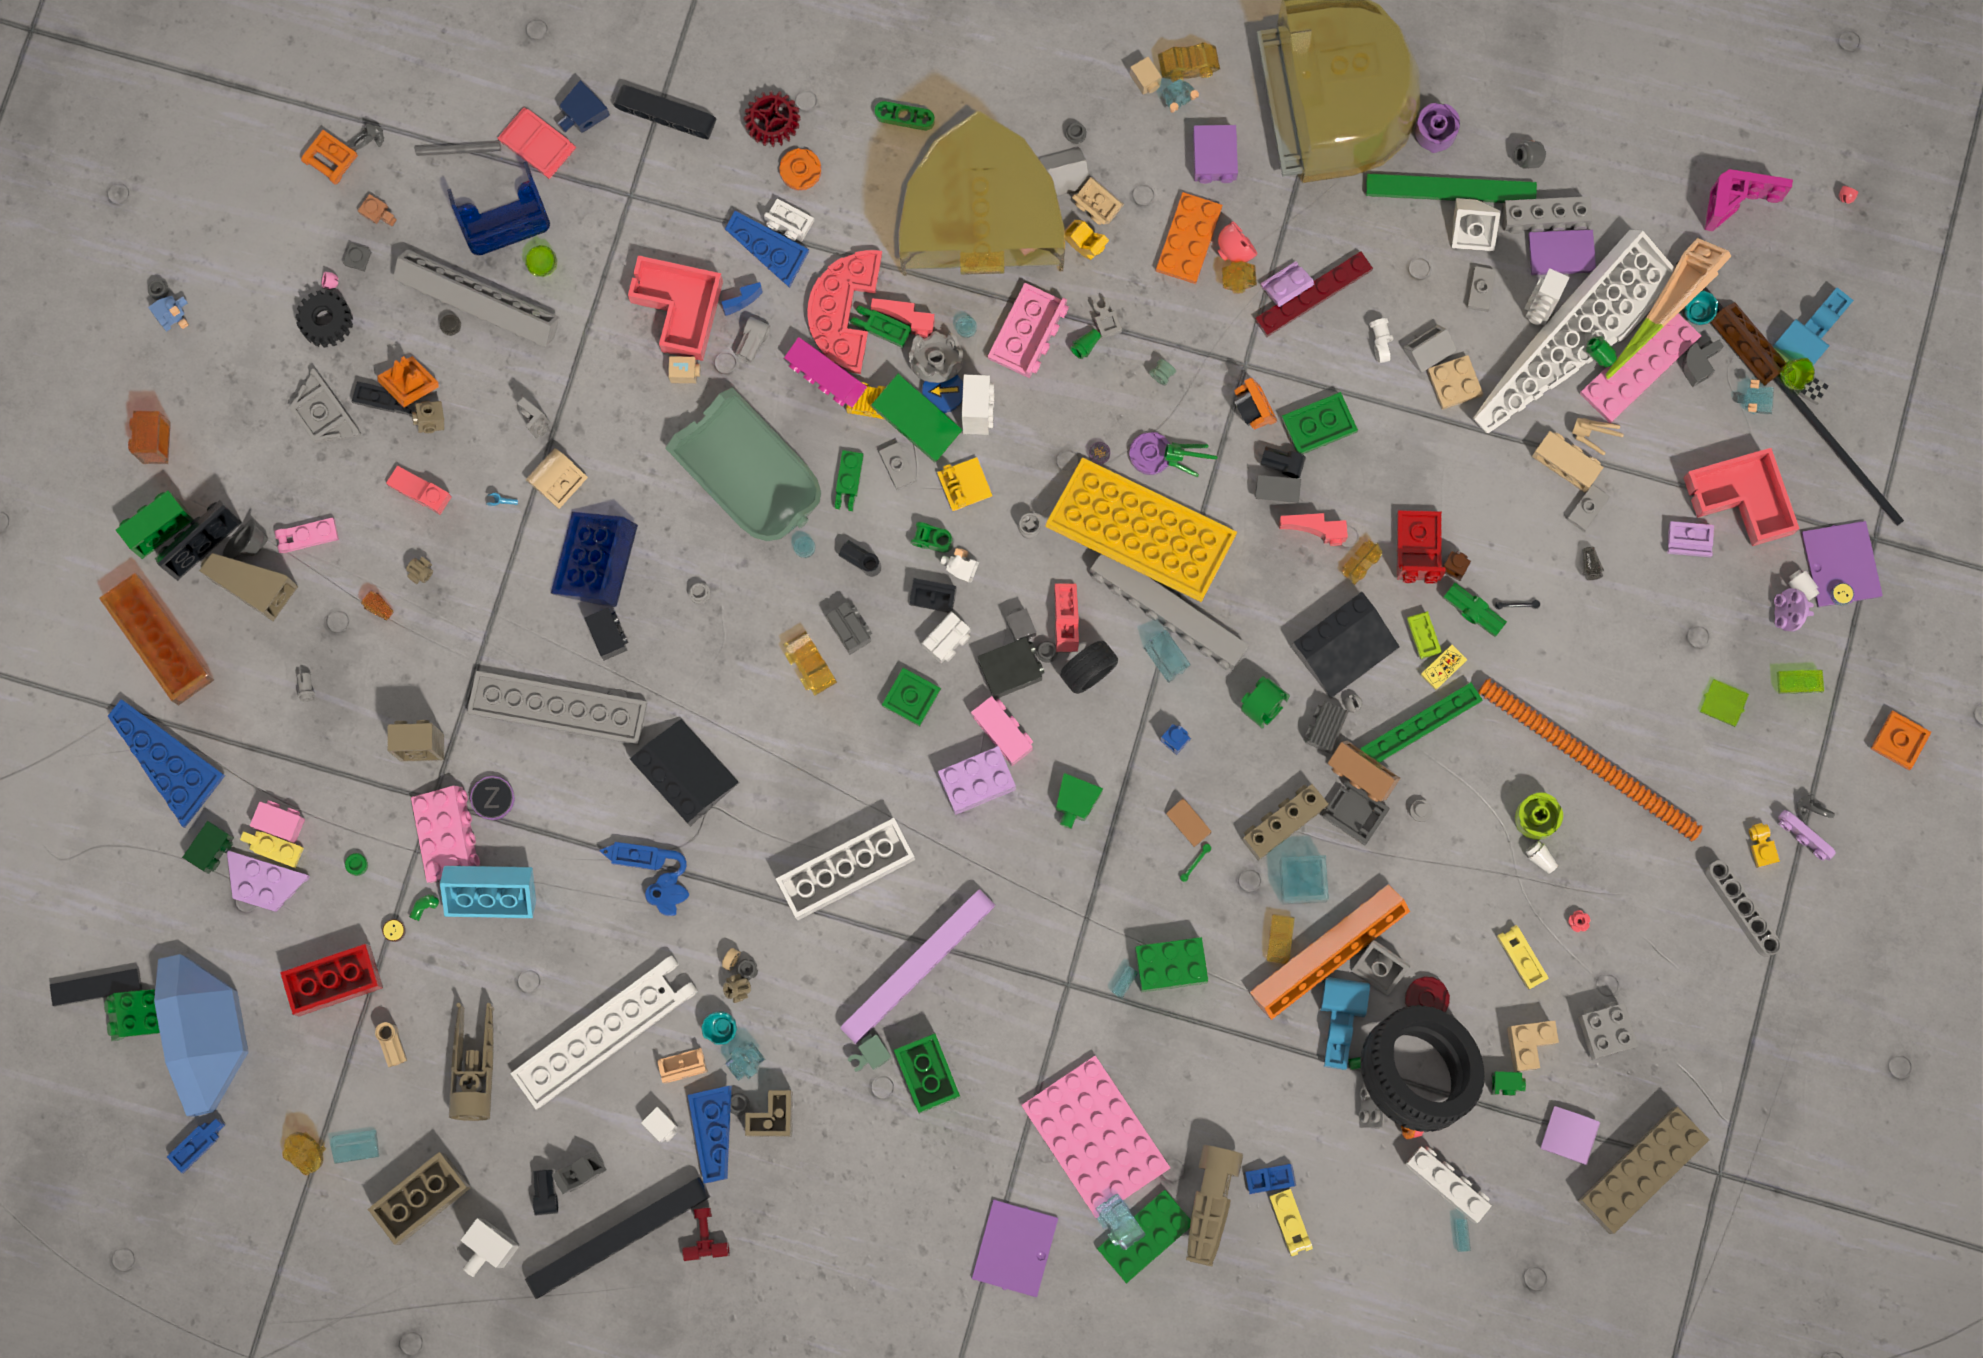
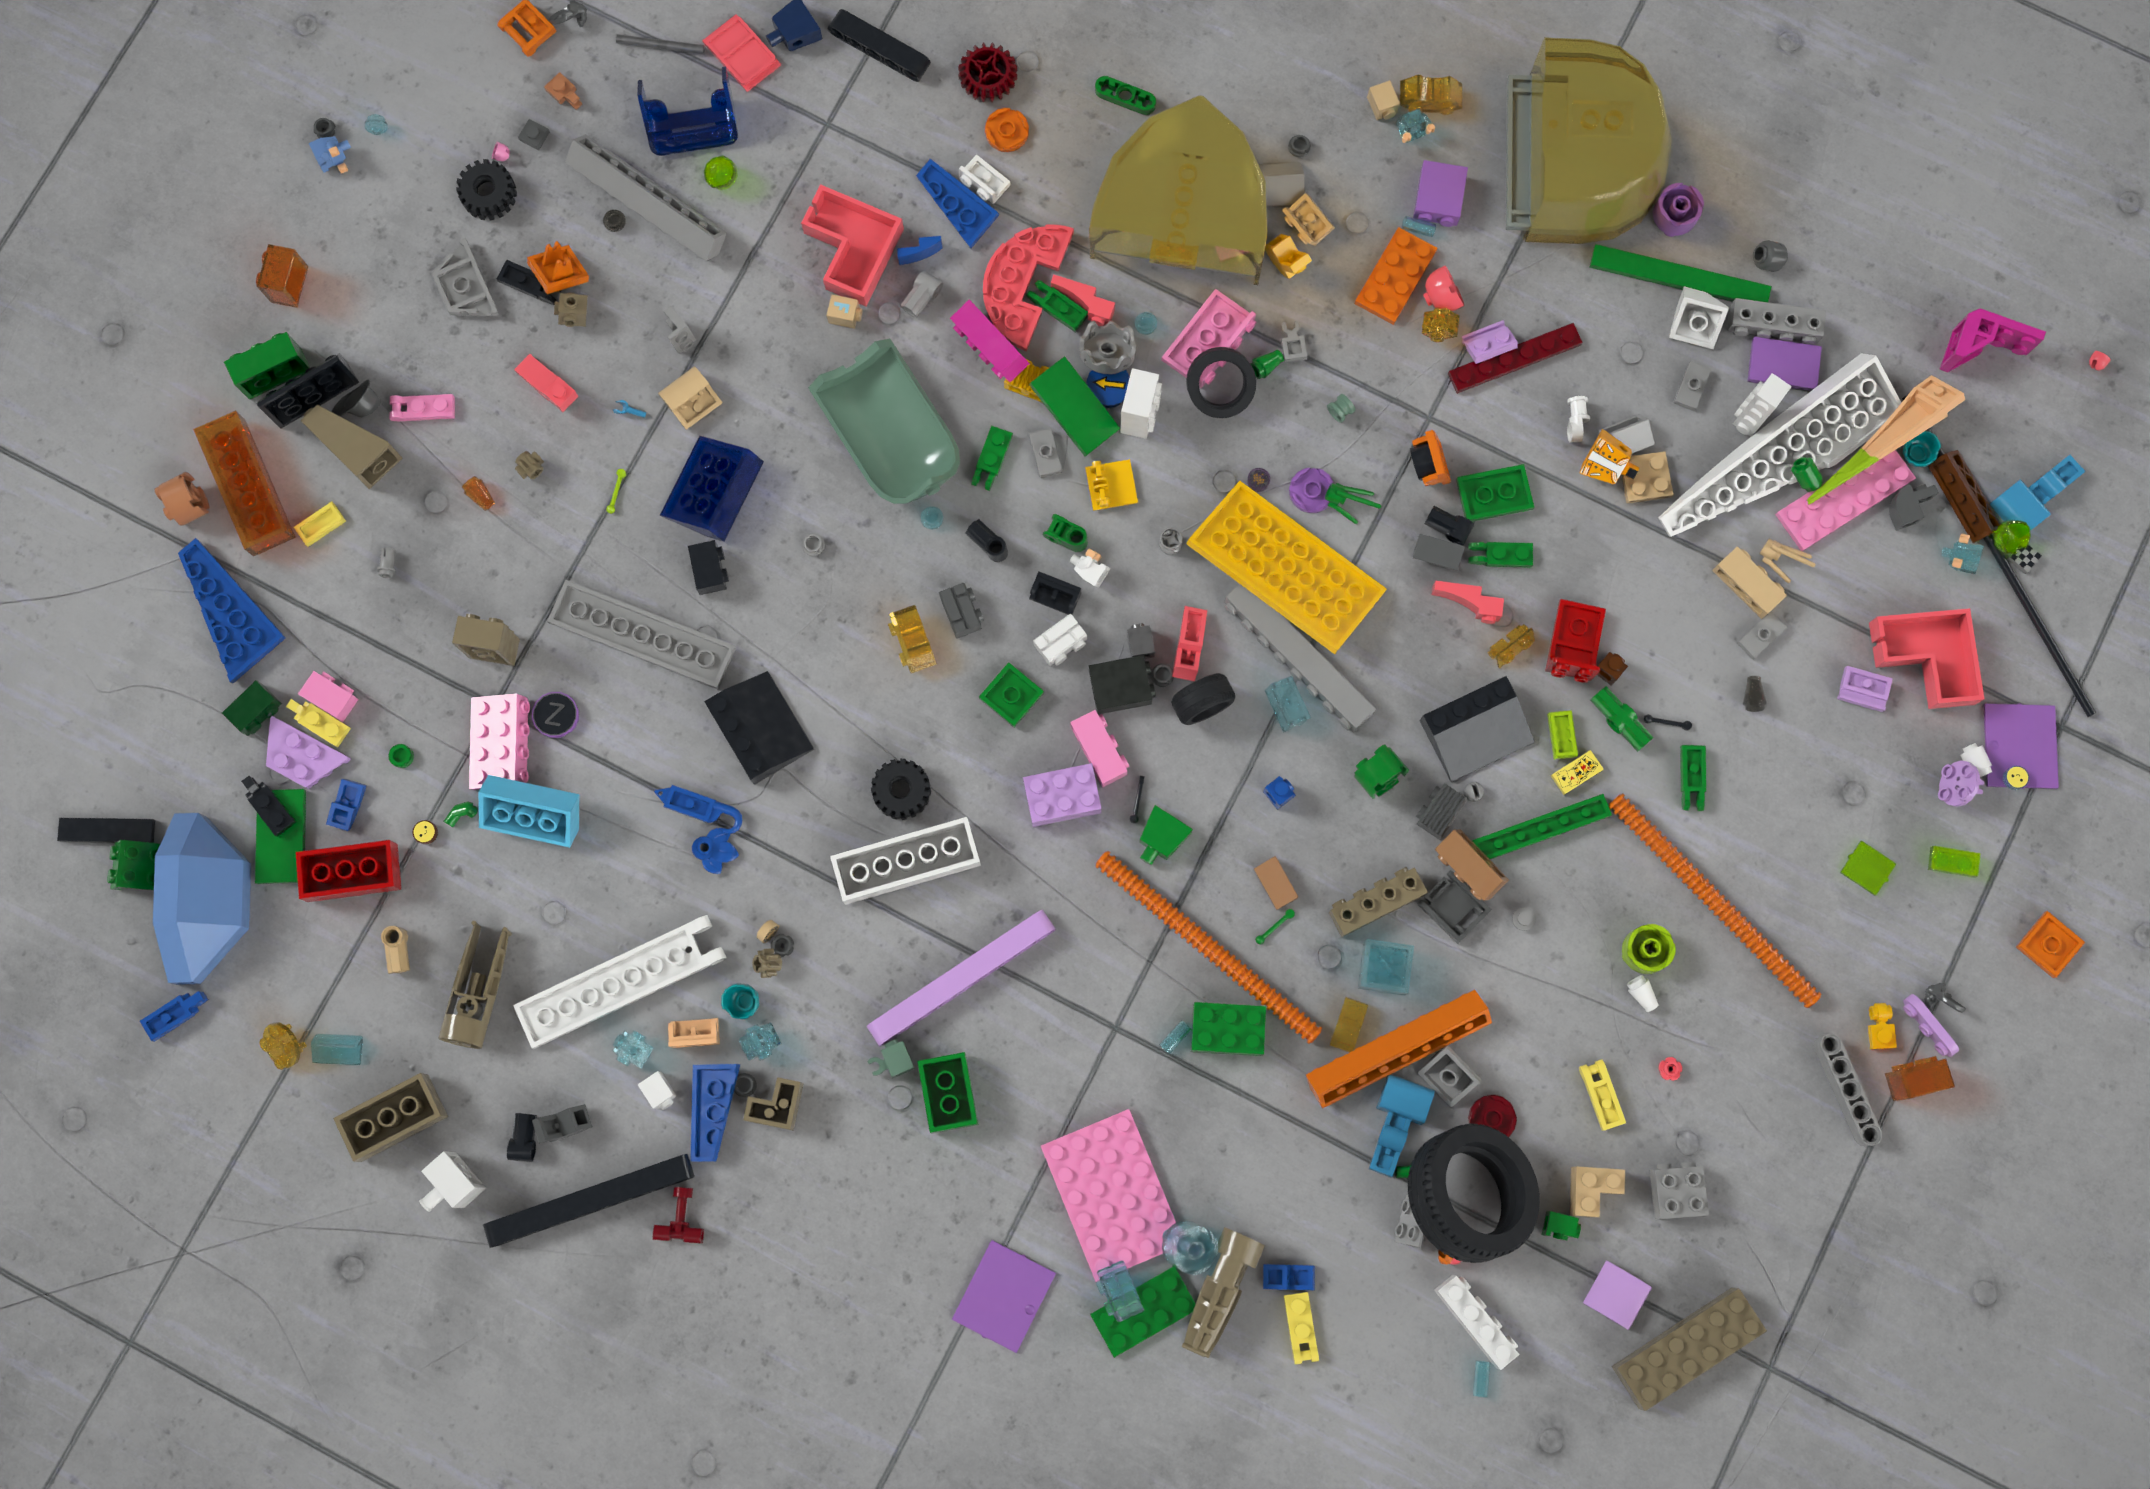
camera: 10 degrees right, 0 degrees up
none -> nougat brick [154,472,210,526]
none -> black hinge [241,776,296,837]
none -> green tile [255,789,306,884]
none -> light yellow tile [294,501,346,547]
none -> blue slope [326,779,367,831]
none -> clear light blue plate [365,114,388,135]
none -> lime hinge [606,469,626,514]
none -> clear light blue brick [612,1030,654,1069]
none -> black tyre [871,758,931,820]
none -> orange piece [1095,851,1322,1044]
none -> black hinge [1130,776,1145,823]
none -> clear light blue brick [1162,1221,1218,1275]
none -> black tyre [1186,347,1256,418]
none -> clear light blue axle [1402,216,1436,237]
none -> green hinge [1468,542,1533,568]
none -> light orange torso [1579,429,1639,484]
none -> green hinge [1680,745,1706,811]
none -> clear orange piece [1885,1056,1955,1101]

